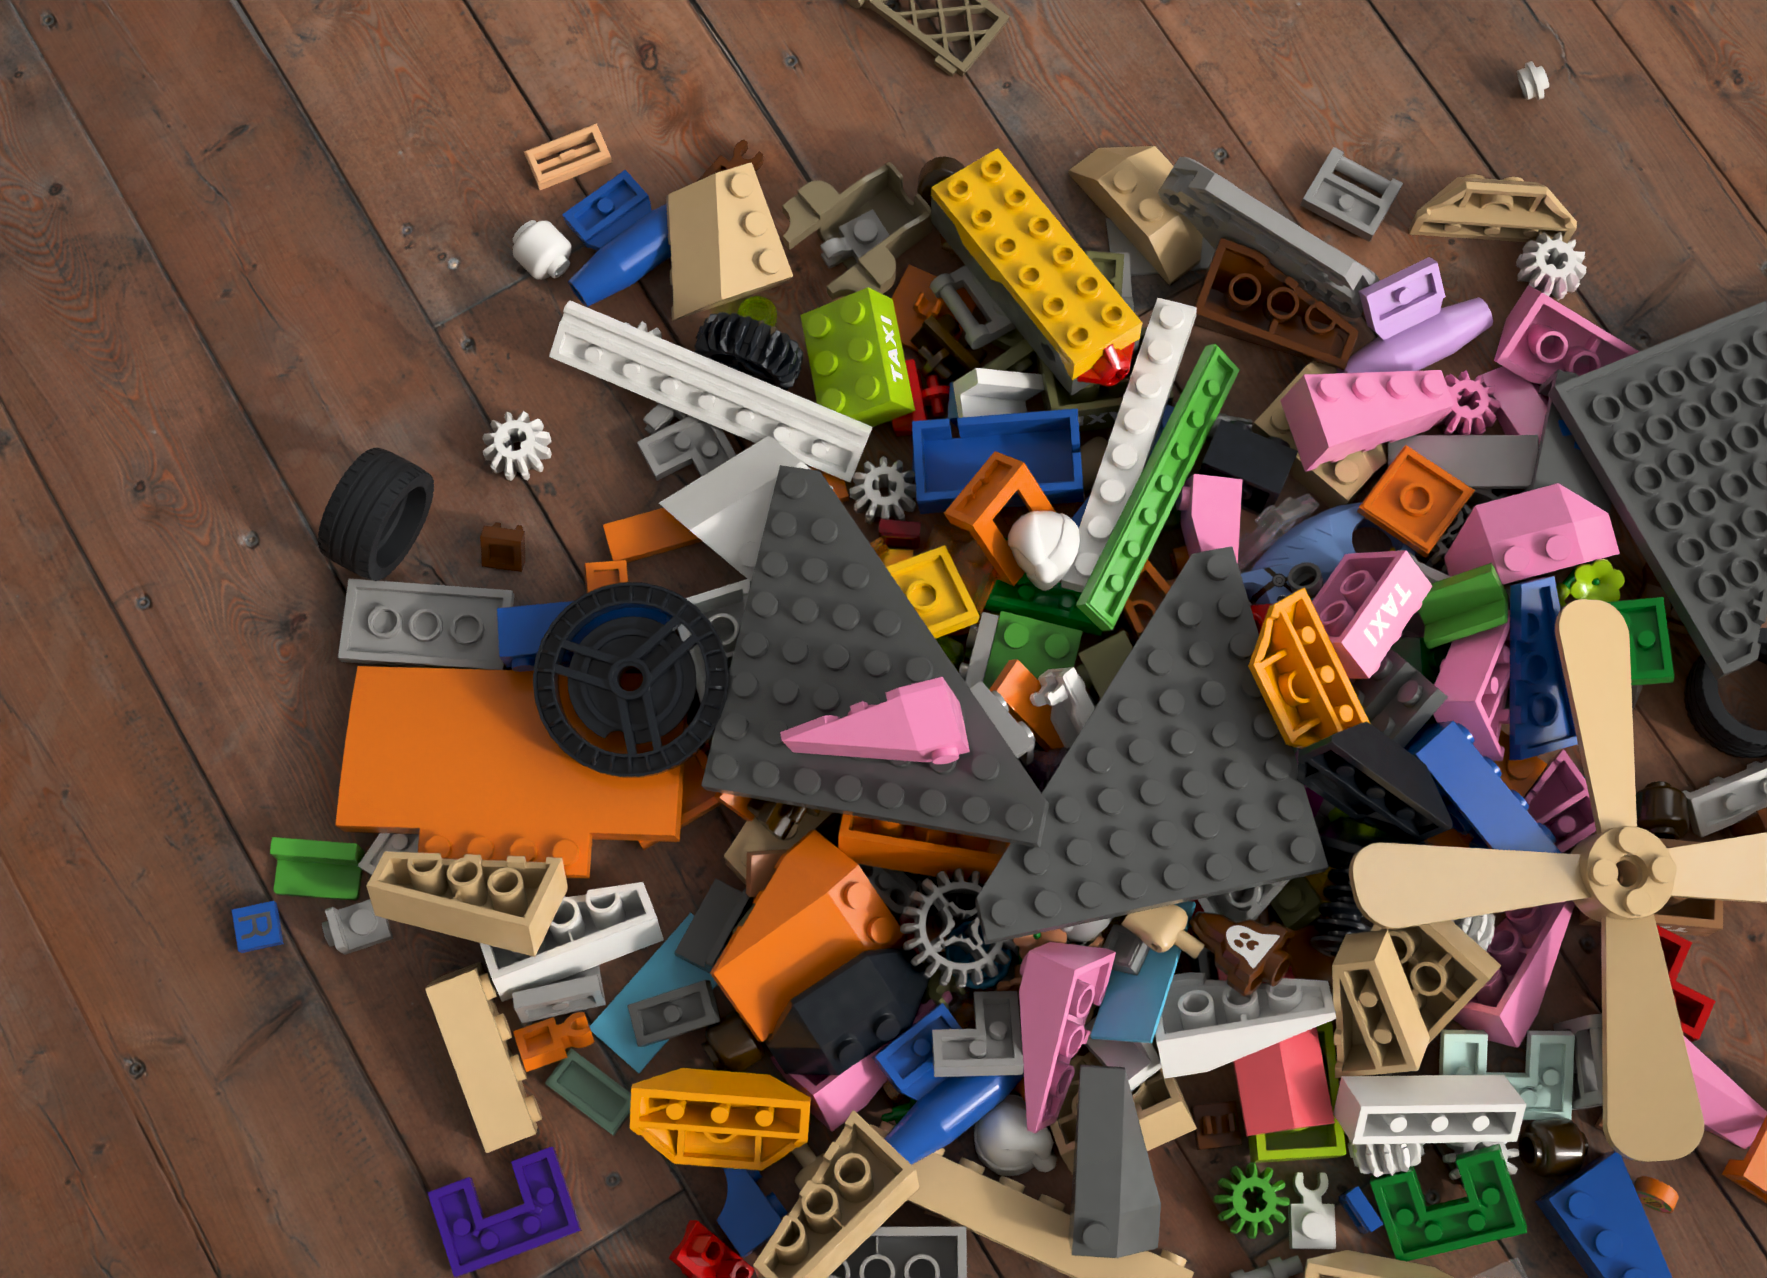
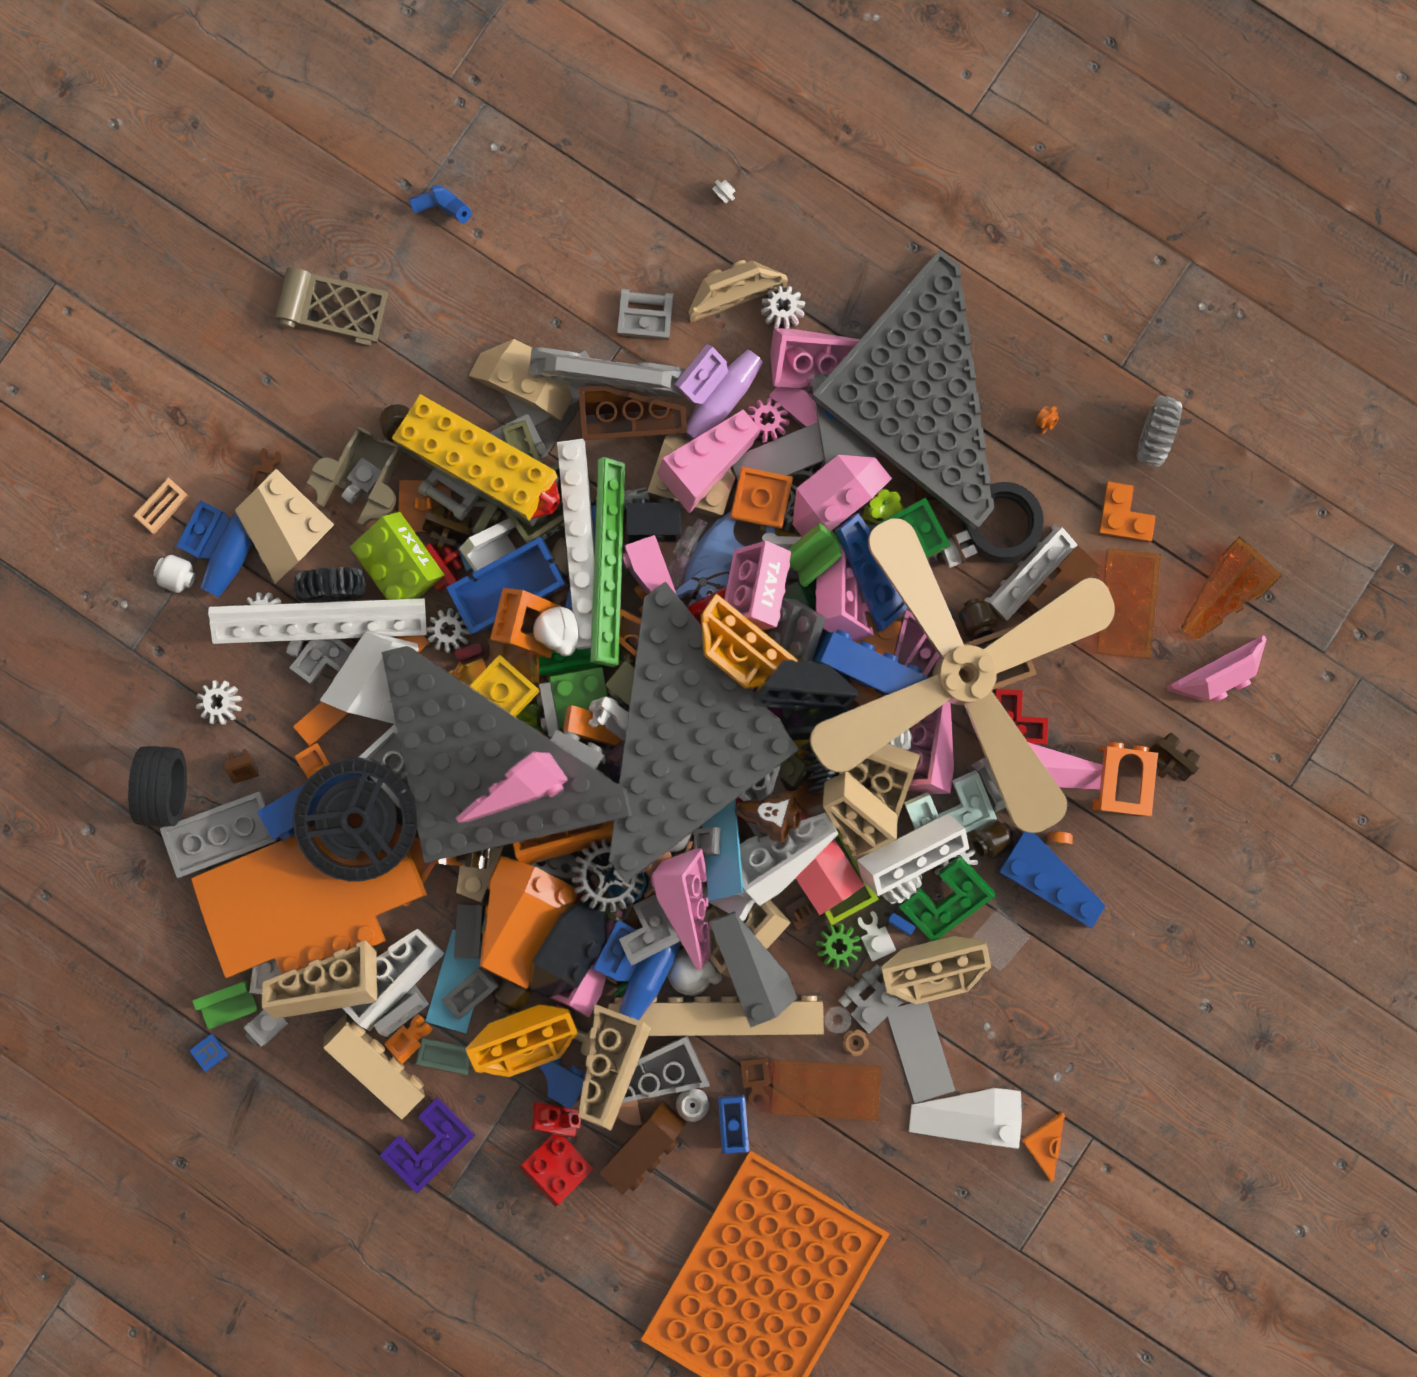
camera: 20 degrees left, 10 degrees up
clear neon green plate [737,296,777,327] -> none
nougat tile [746,849,788,897] -> none
tan piece [1121,904,1205,959] -> none
dark grey hinge [1288,562,1323,599] -> none
none -> piece [941,530,977,568]

